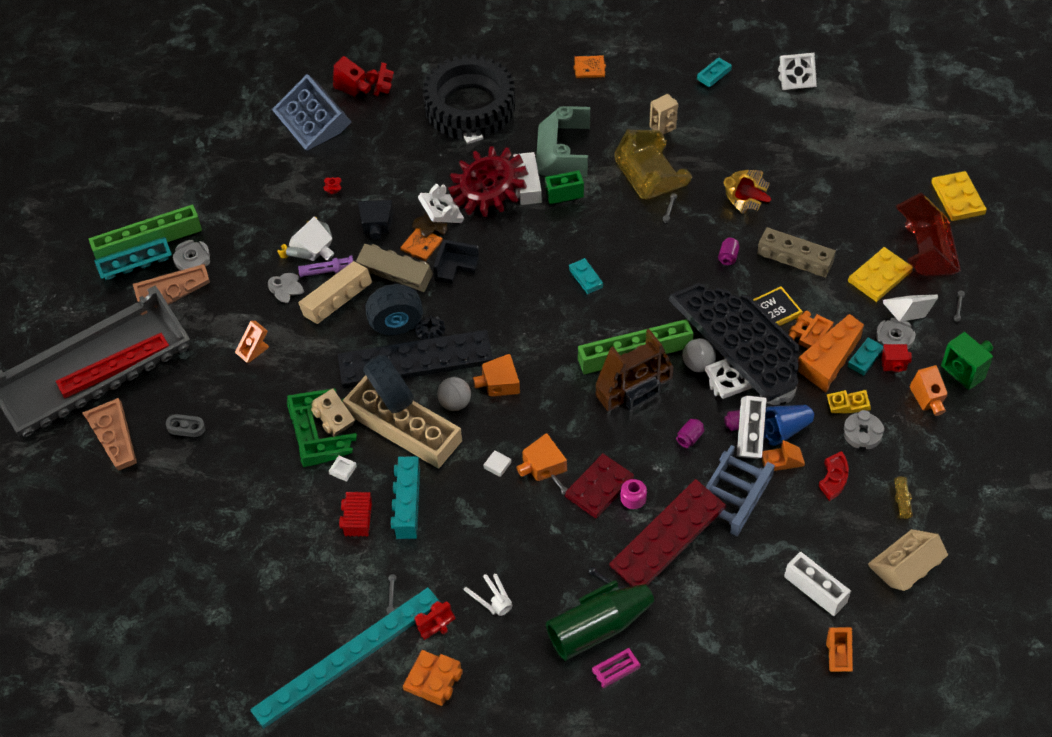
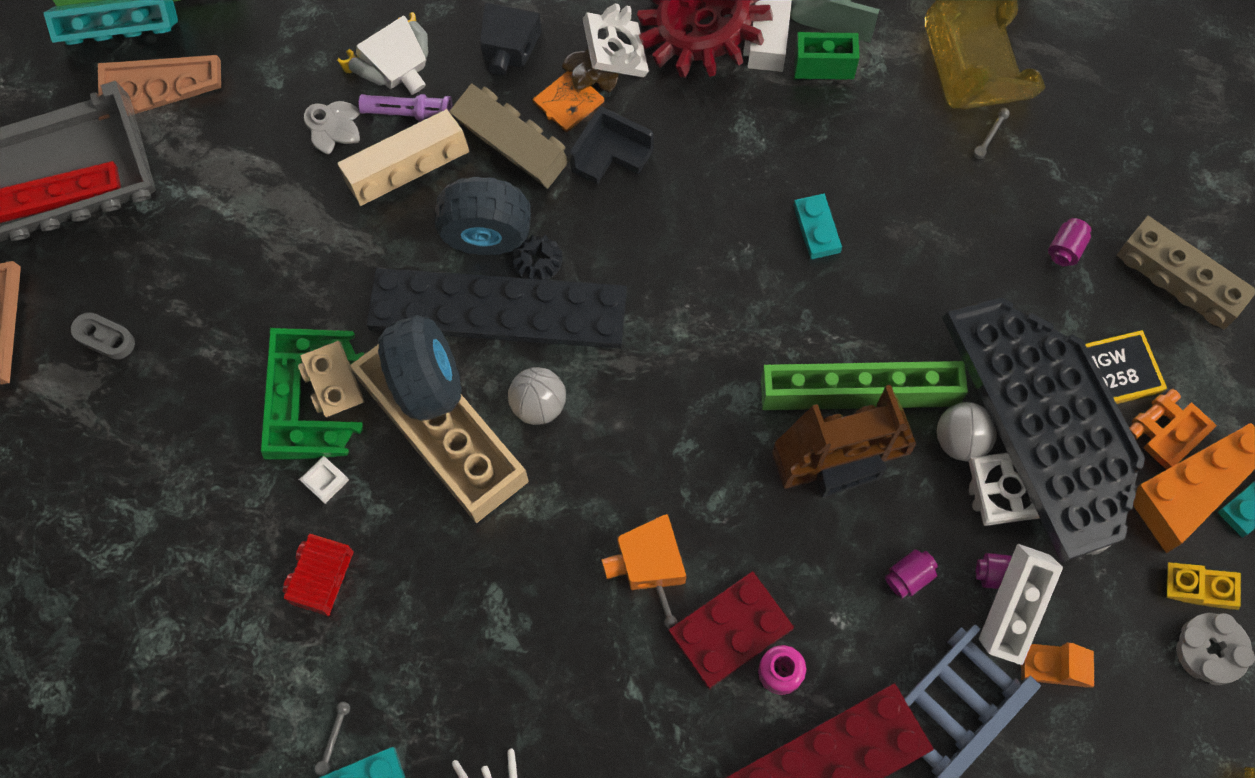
camera: 15 degrees right, 15 degrees up
light grey plate [173,240,210,270] -> none
orange slope [235,321,269,363] -> none
teal brick [391,456,420,539] -> none
orange torso [473,354,520,396] -> none
white tile [484,450,511,477] -> none
piece [724,170,771,213] -> none
blue cone [763,405,814,446] -> none
red tile [818,451,849,501] -> none

